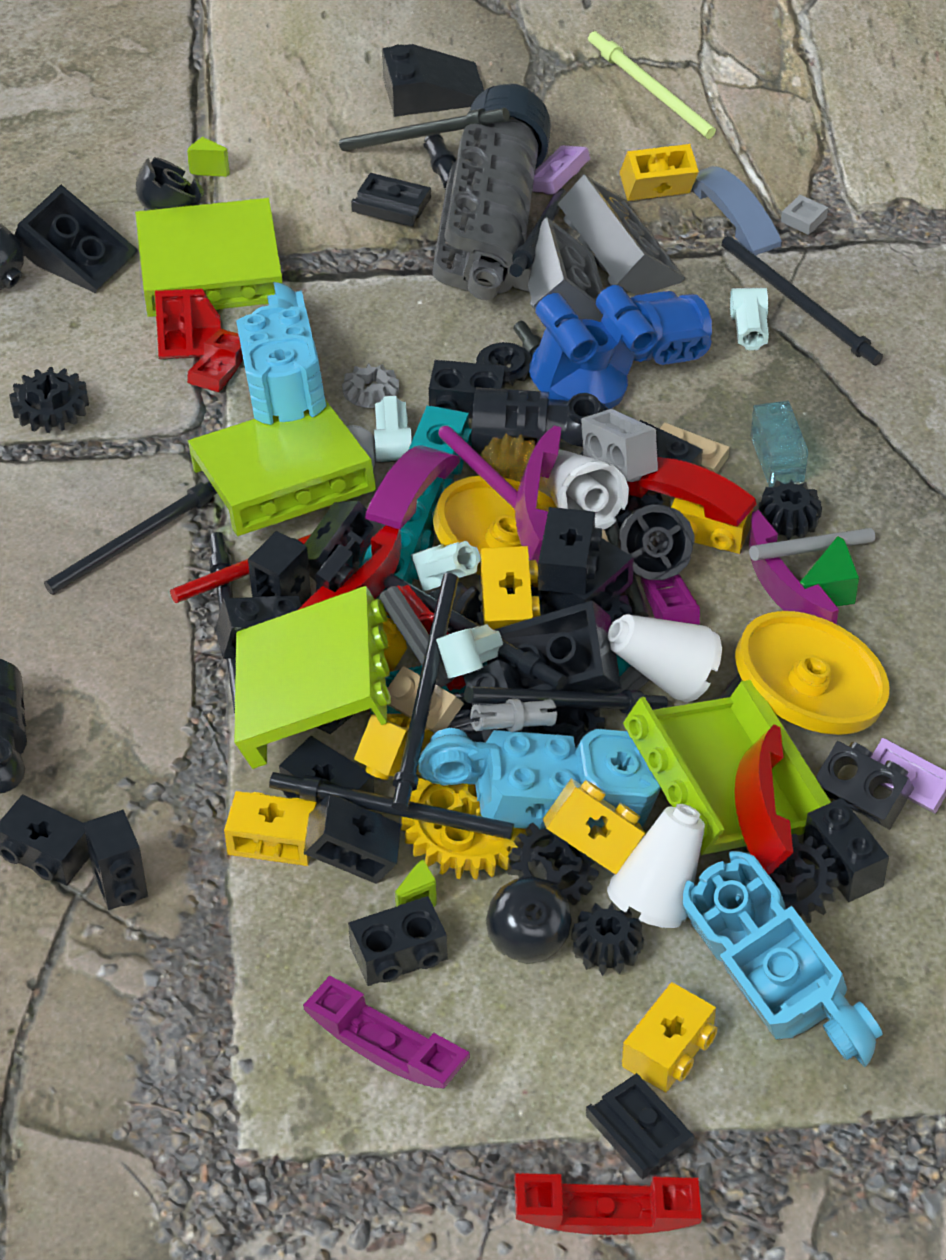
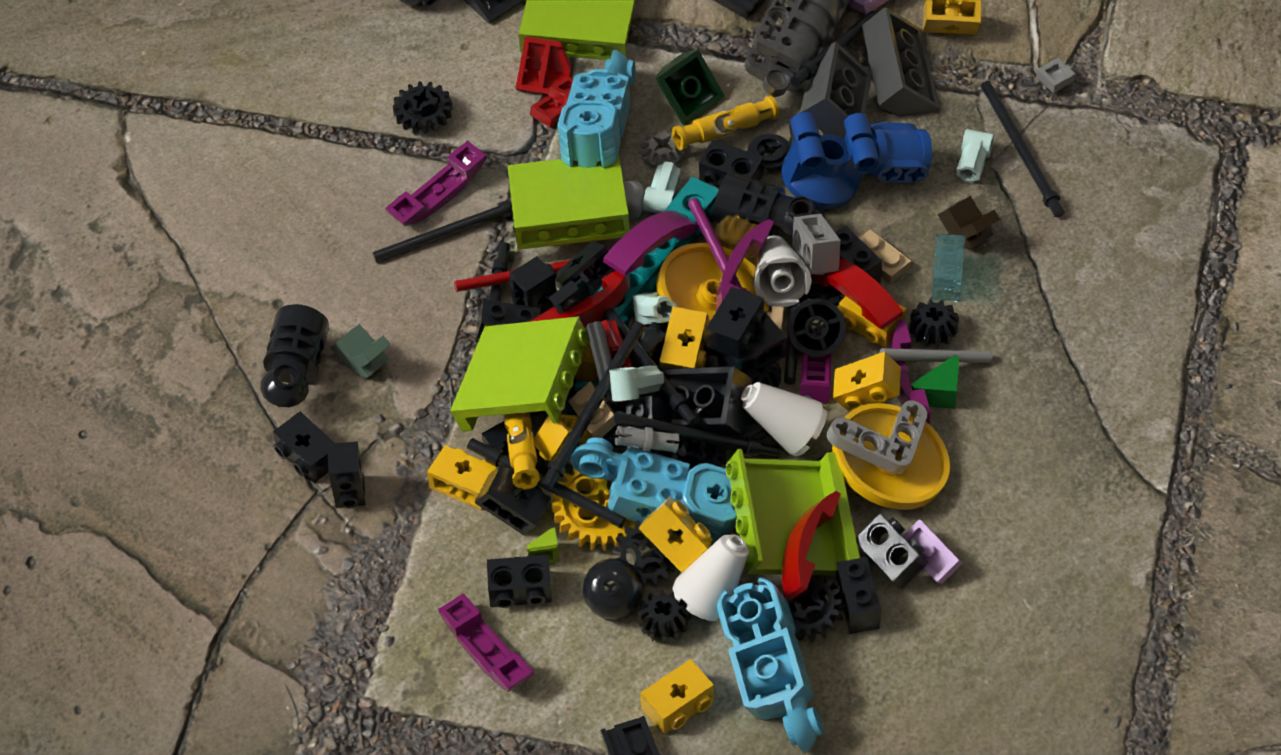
camera: 20 degrees right, 5 degrees up
sand blue slope [691,166,782,255] -> none
none -> sand green brick [330,323,391,378]
none -> magenta slope [385,140,487,226]
none -> yellow piece [503,412,540,489]
none -> dark green slope [655,49,725,125]
none -> yellow piece [671,95,779,151]
none -> light grey beam [827,401,927,474]
none -> yellow brick [833,352,901,412]
none -> dark brown brick [937,195,1000,249]

